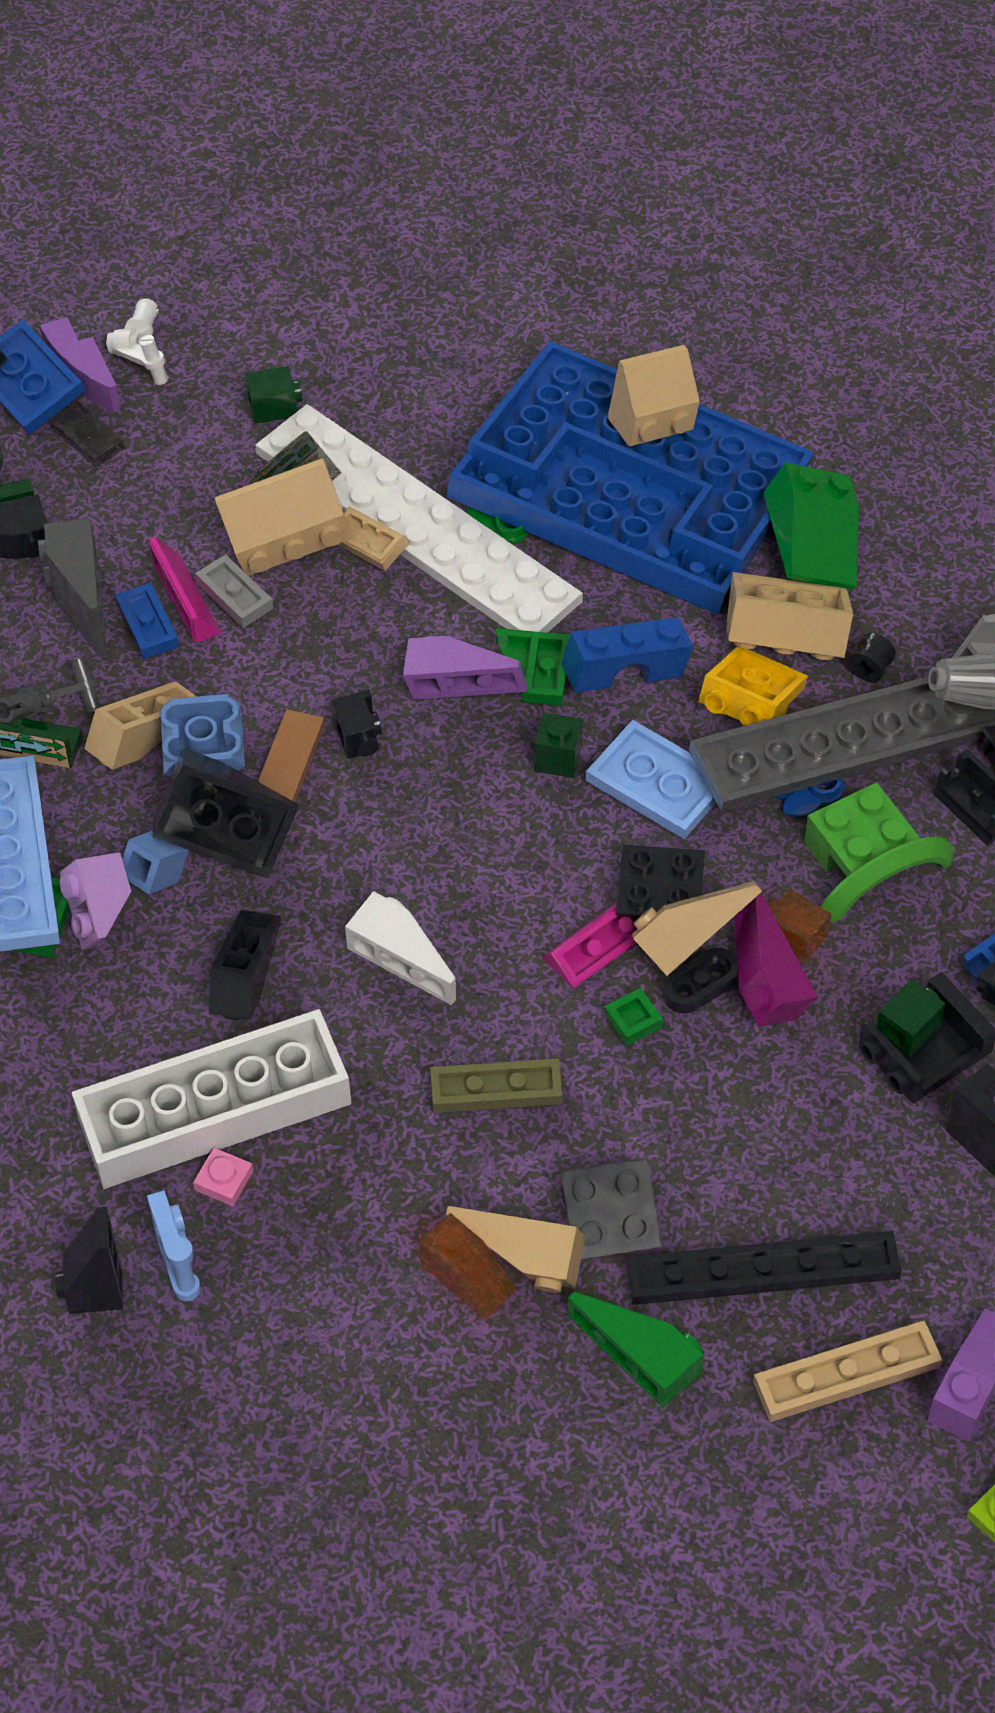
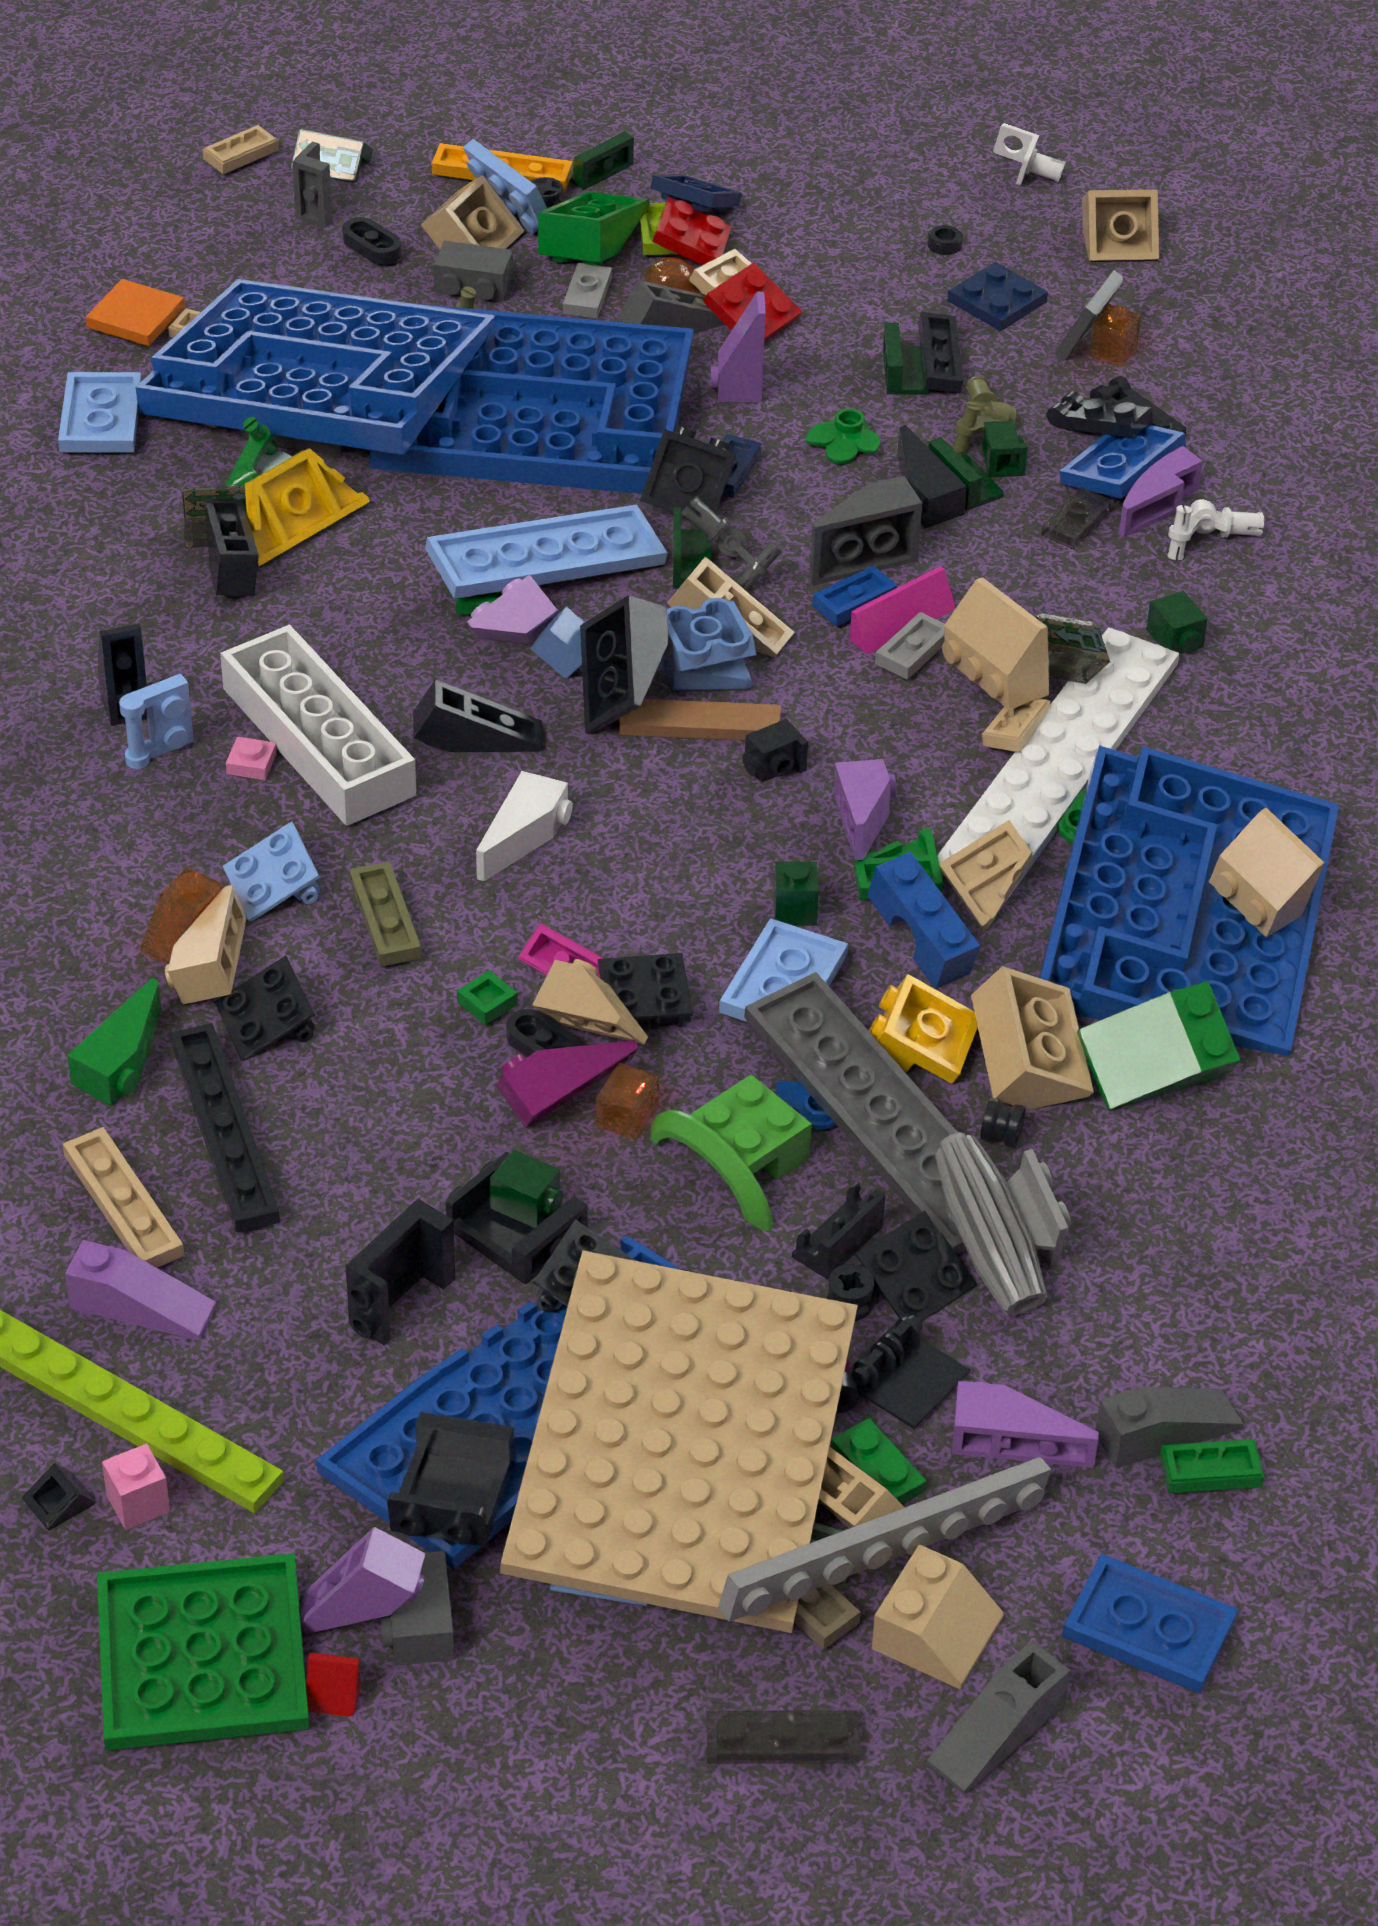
camera: 75 degrees right, 10 degrees down
none -> light blue hinge [223,821,320,922]
none -> tan wing [939,820,1033,931]

